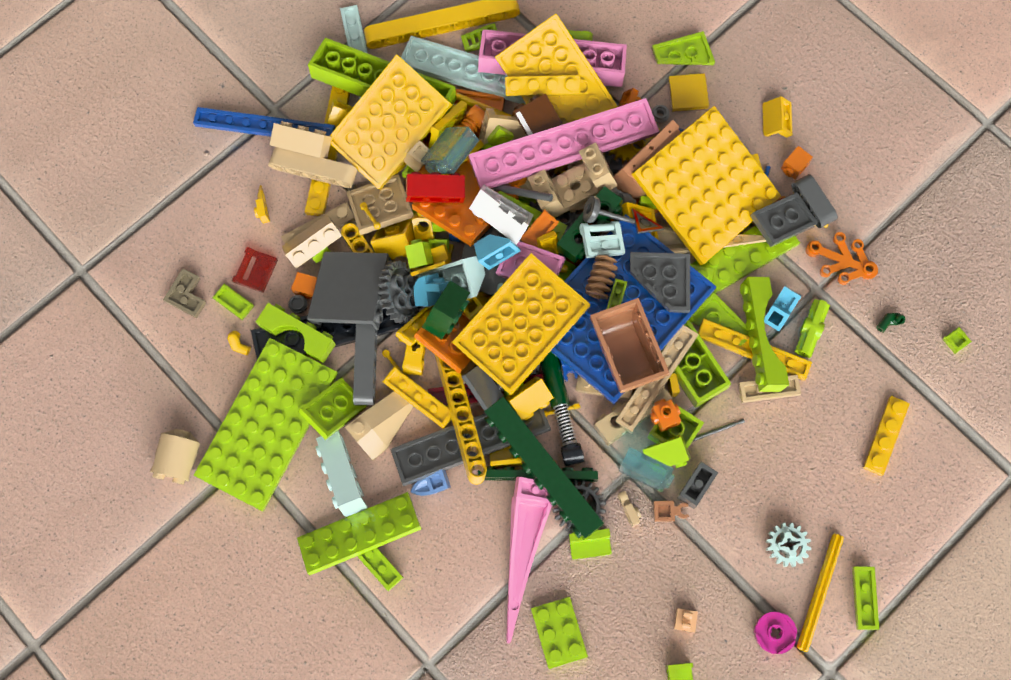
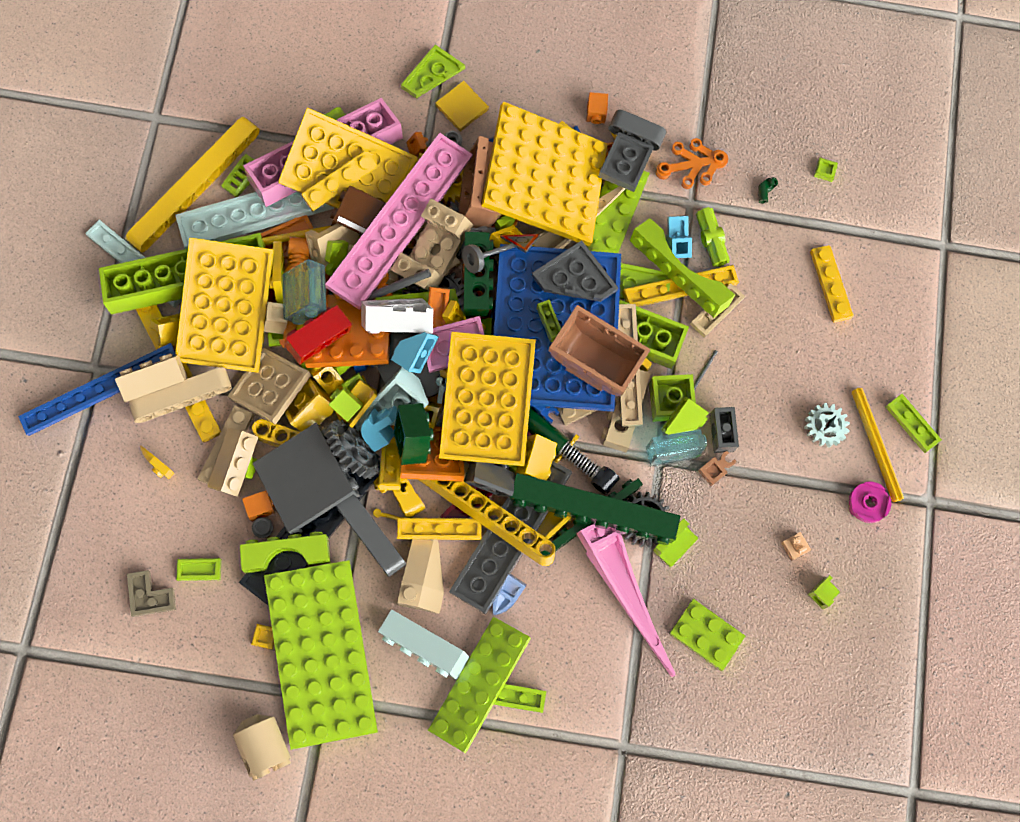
camera: 55 degrees left, 0 degrees up
yellow arm [227,330,251,356] -> none
clear red plate [231,247,278,293] -> none
lime plate [299,377,367,440] -> none
yellow hinge [360,202,381,229] -> none
light aqua plate [580,221,625,258] -> none
medium nougat piece [585,255,618,300] -> none
tan plate [617,491,641,527] -> none
orange brick [650,399,681,432] -> none
yellow panel [763,96,793,138] -> none
none -> yellow tile [251,624,274,650]

